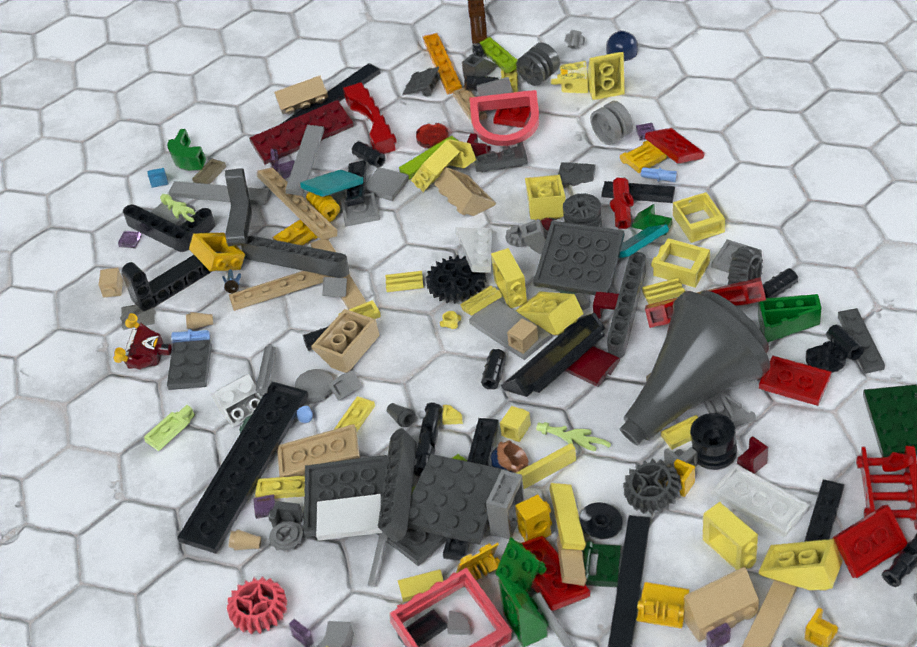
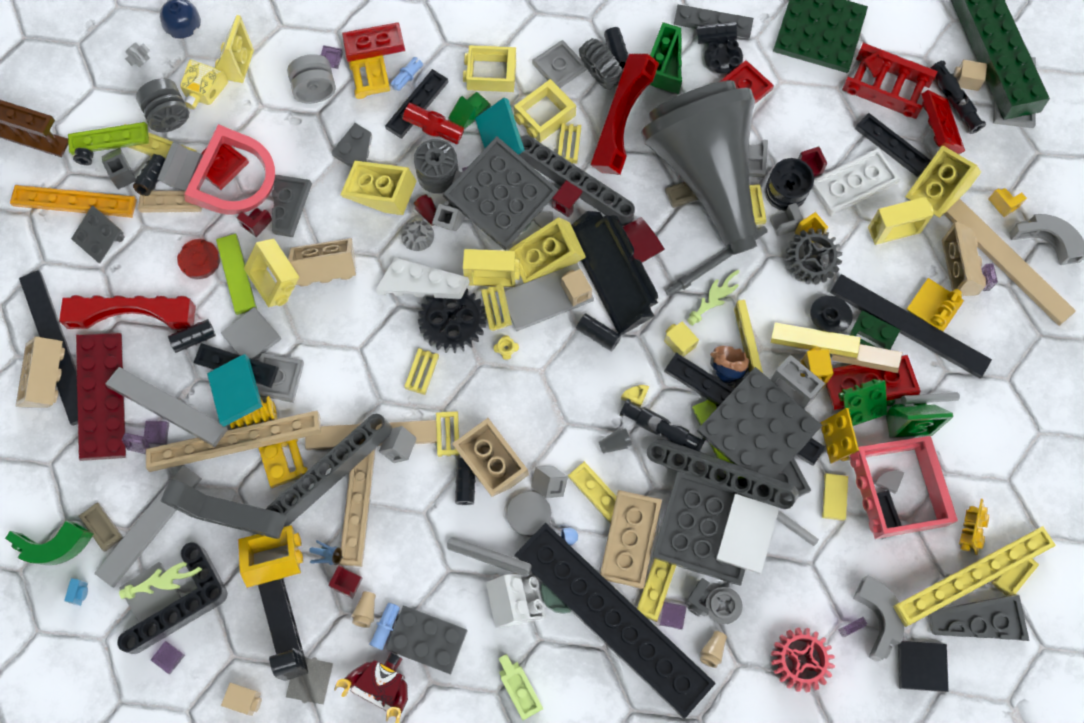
camera: 75 degrees left, 25 degrees up
light yellow hinge [448,139,476,169] -> none
none -> dark red panel [328,565,363,599]
none -> dark grey bar [665,226,768,297]

